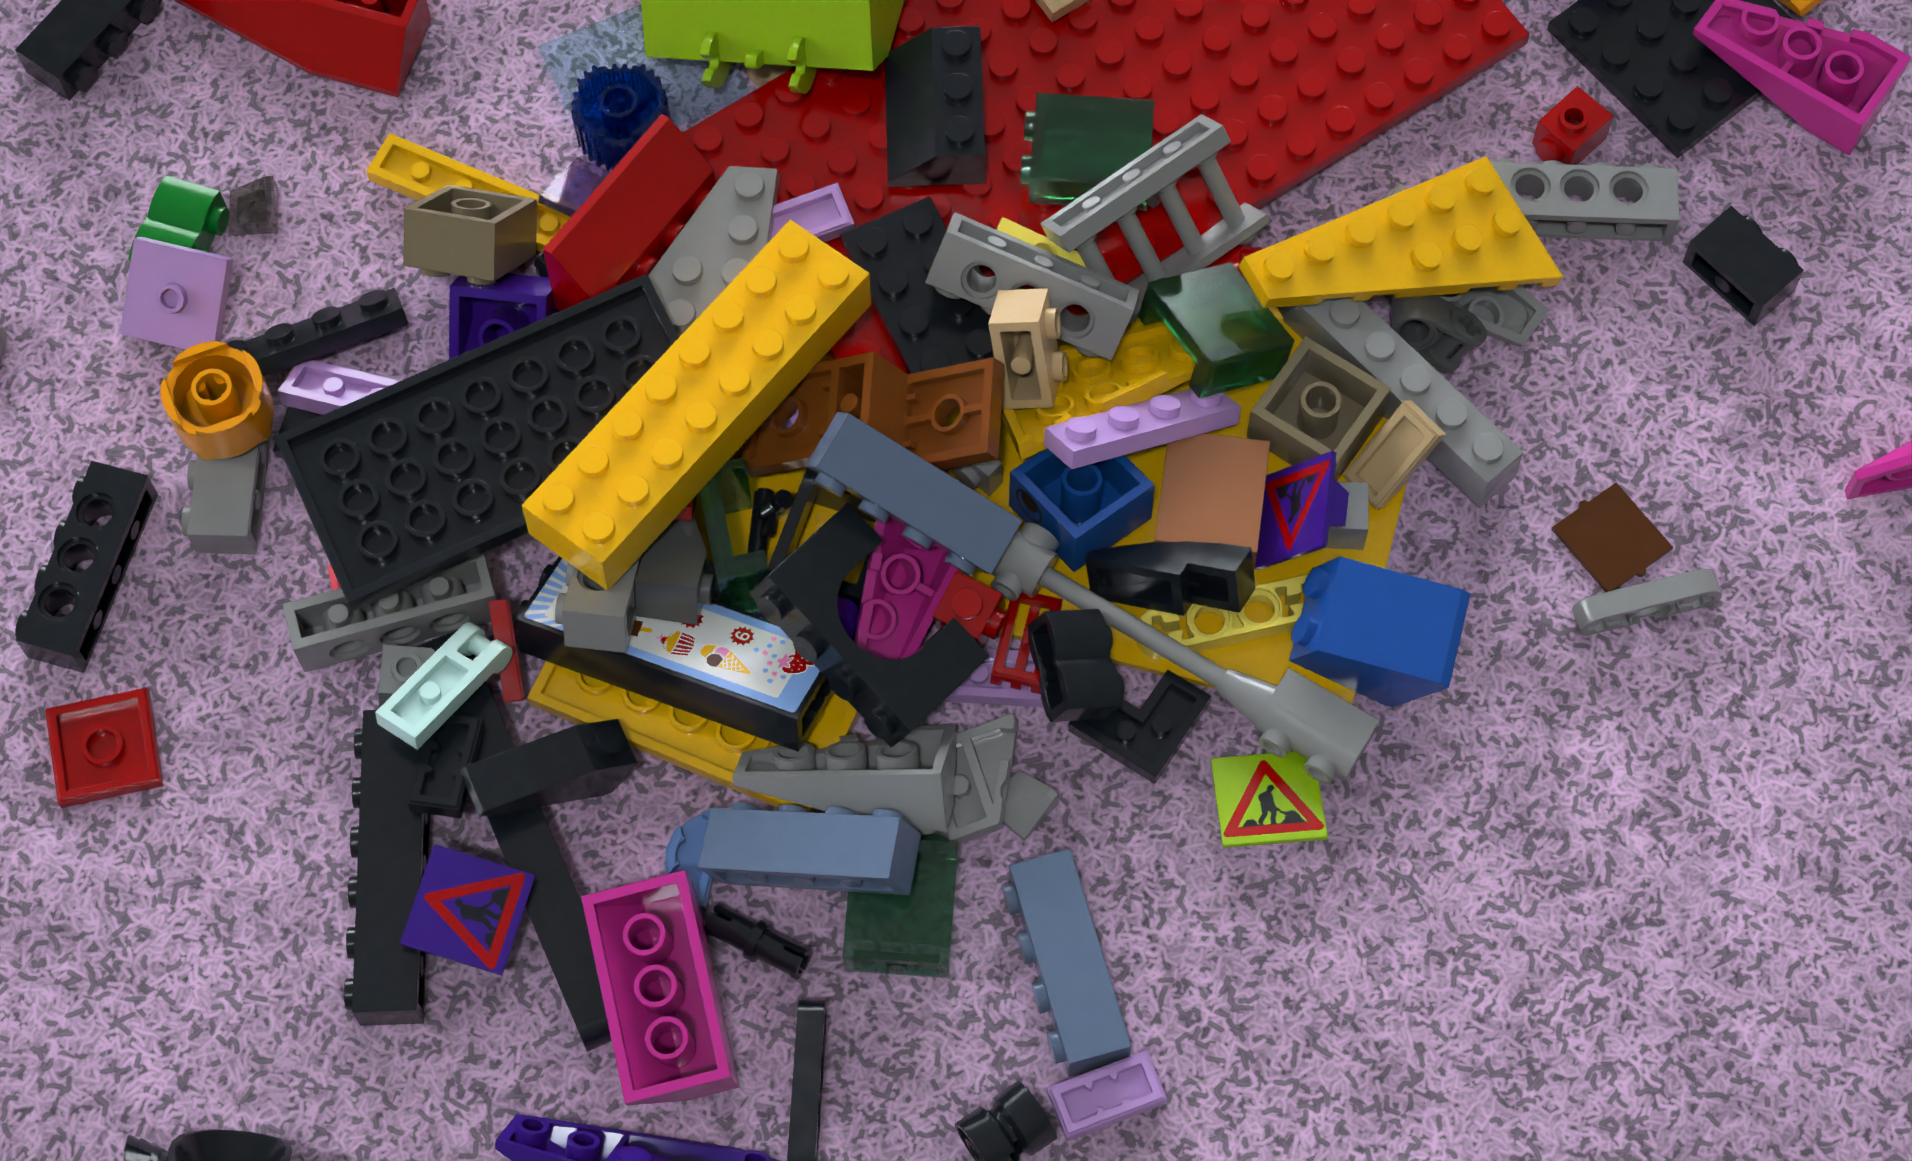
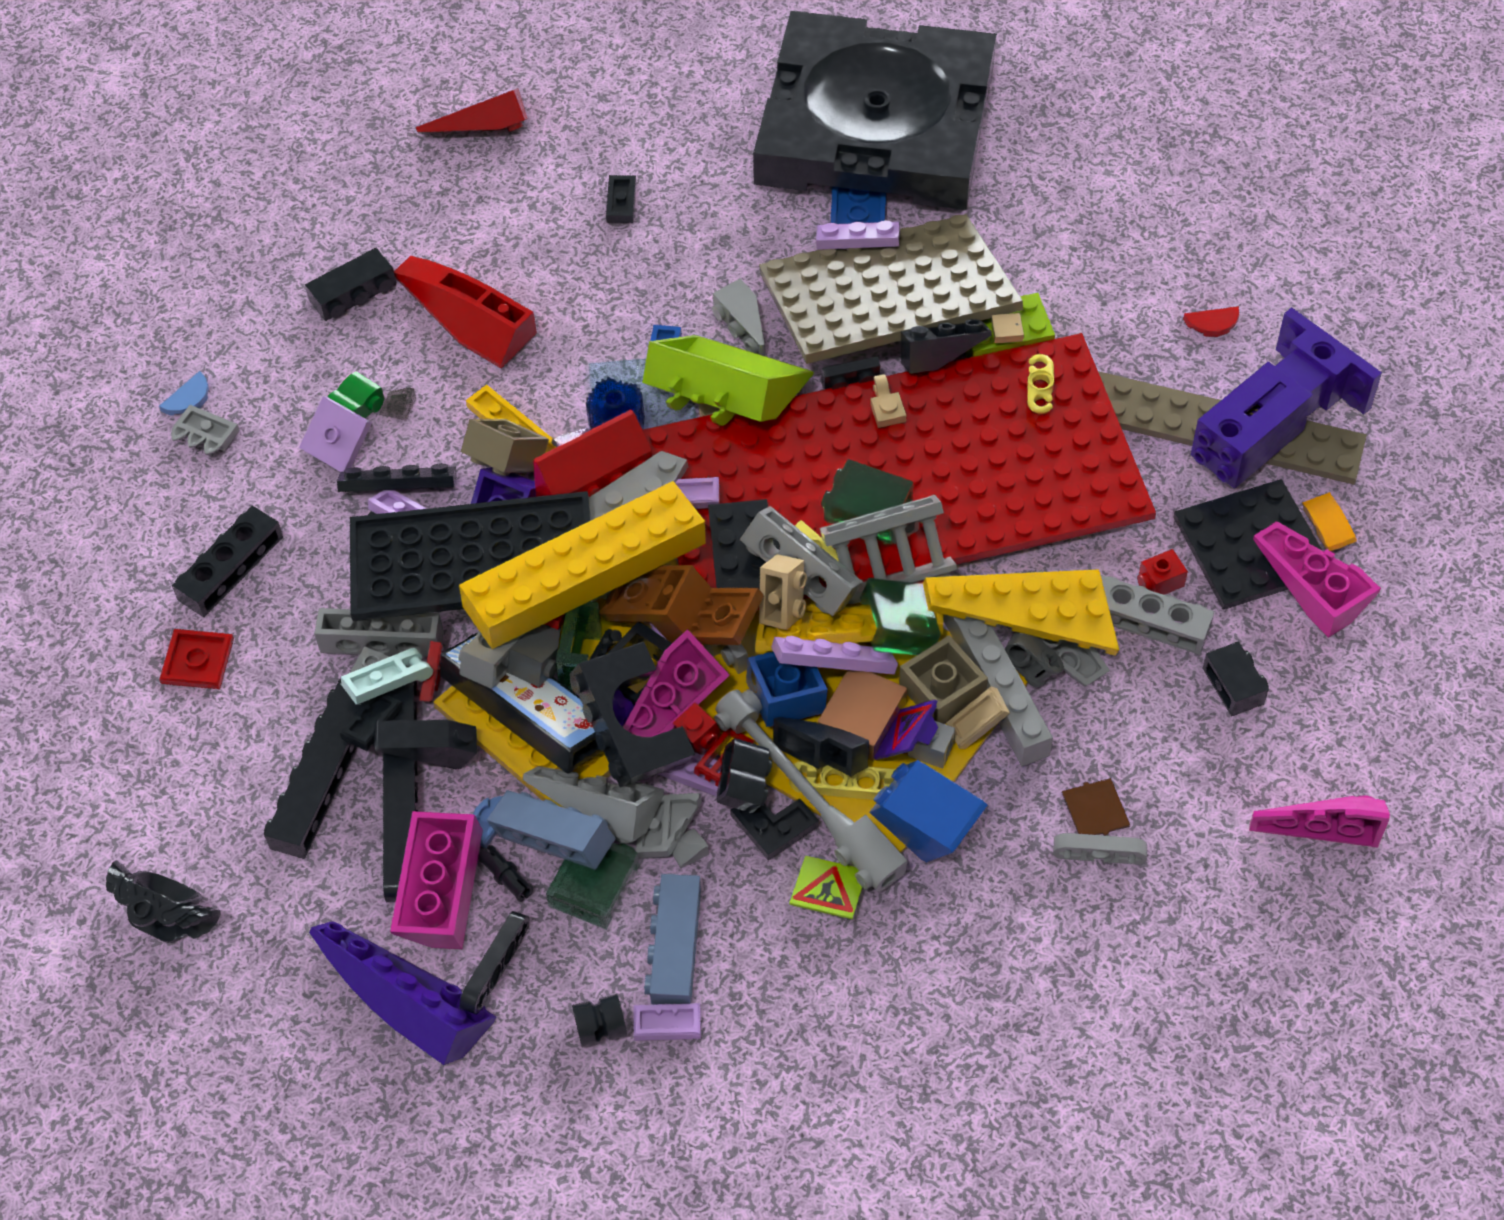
camera: 20 degrees right, 10 degrees down
light orange brick [160,341,274,461] -> none
light grey brick [181,421,273,555] -> none
dark purple piece [400,844,536,976] -> none
sand blue brick [806,412,1022,577] -> none
black slope [885,26,986,187] -> none

